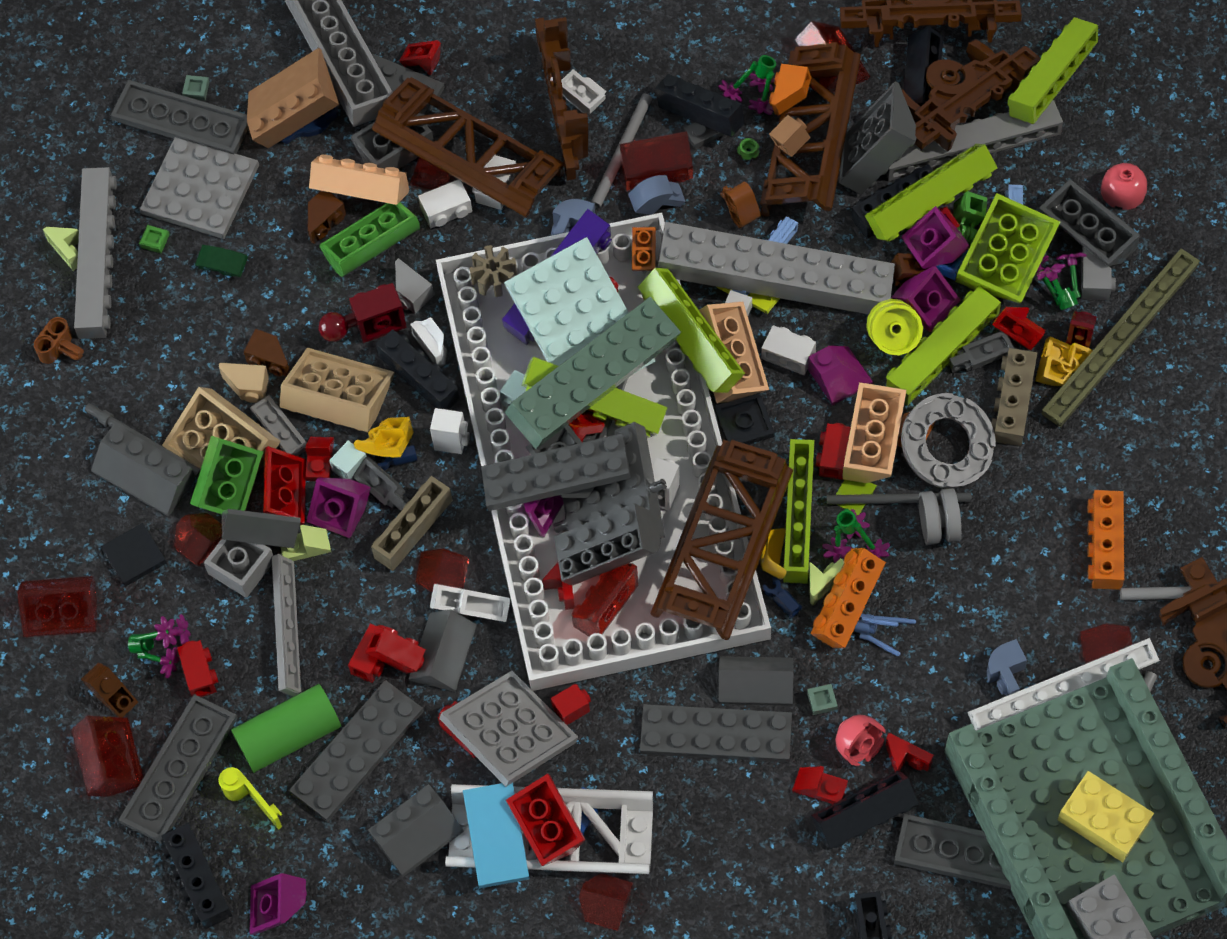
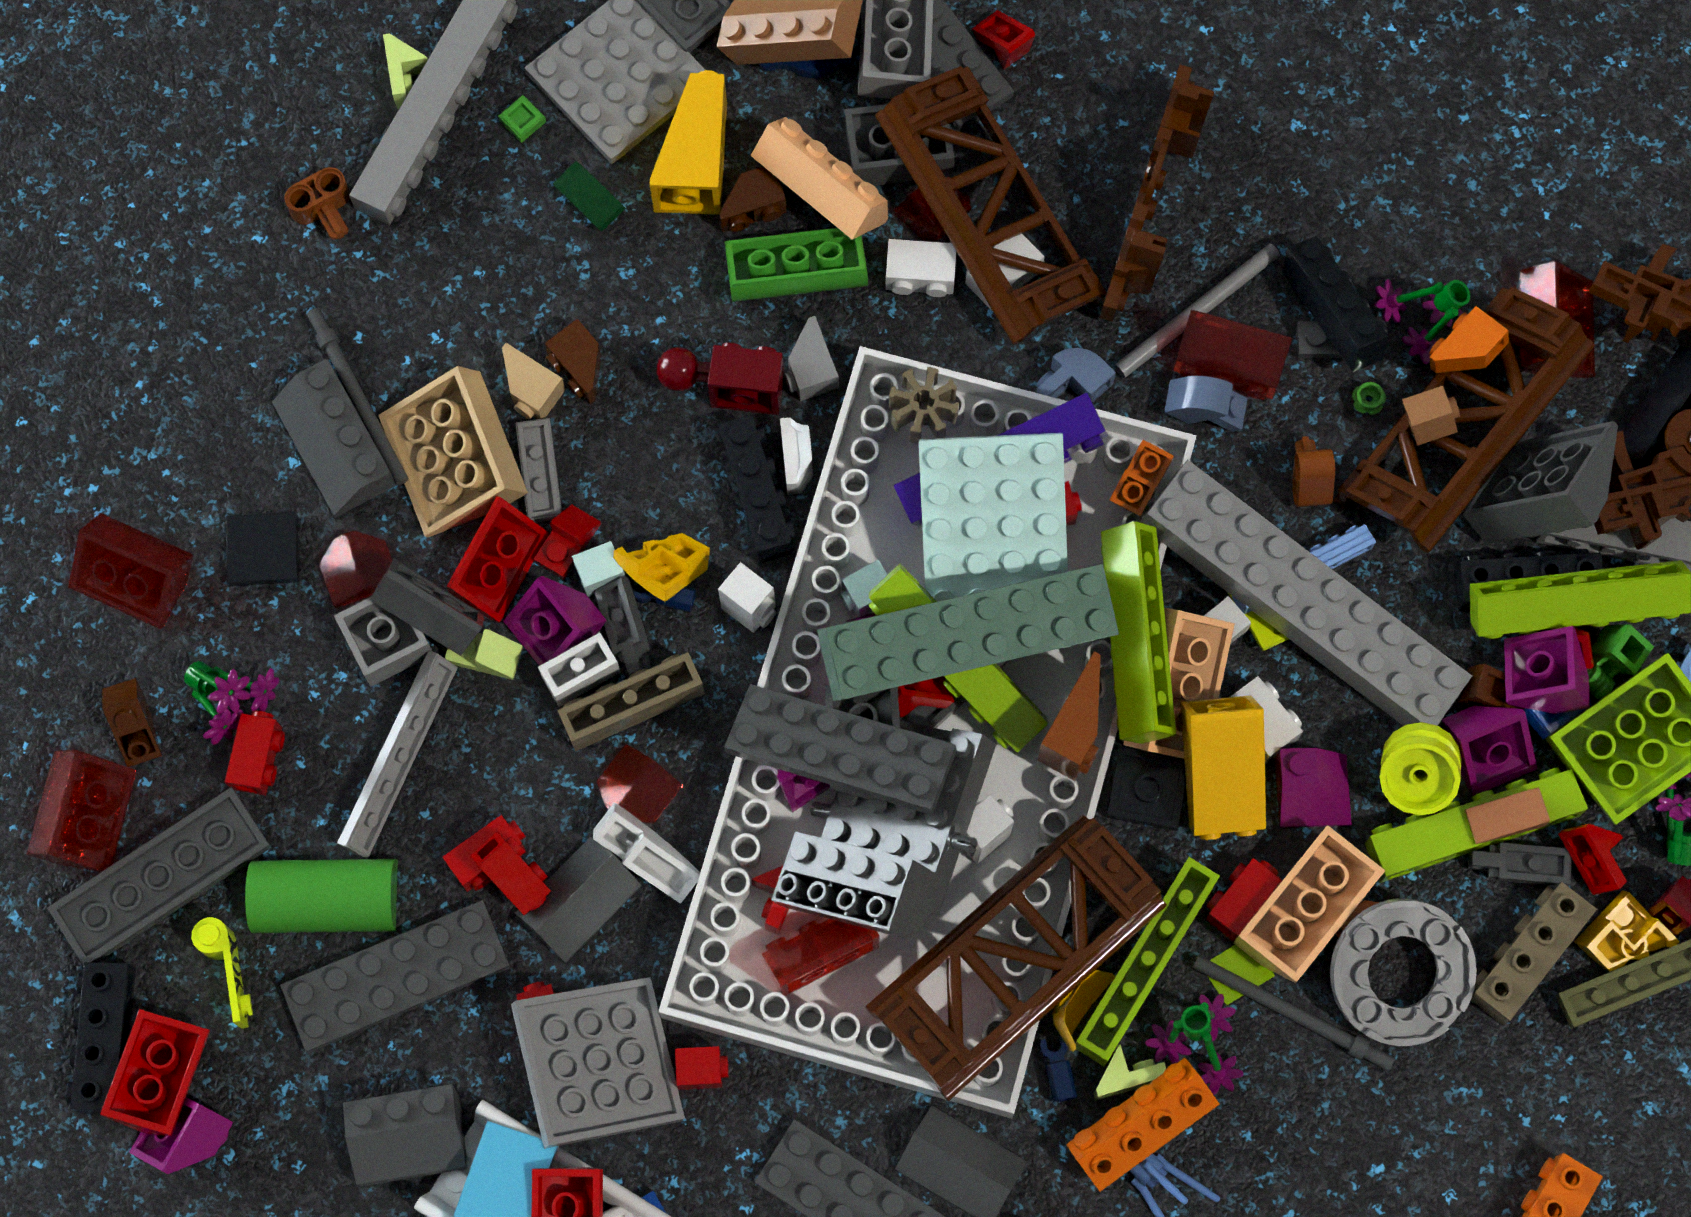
camera: 25 degrees right, 10 degrees up
bright green slope [190,436,263,514] -> none
tan slope [280,348,394,432] -> none
white slope [561,69,606,114] -> none
light grey wheel [919,488,962,545] -> none
none -> red slope [100,1009,210,1137]
none -> white brick [538,633,621,707]
none -> yellow slope [650,70,727,214]
none -> dark orange slope [1037,651,1101,781]
none -> yellow slope [1180,695,1266,840]
none -> nougat slope [1465,787,1550,845]

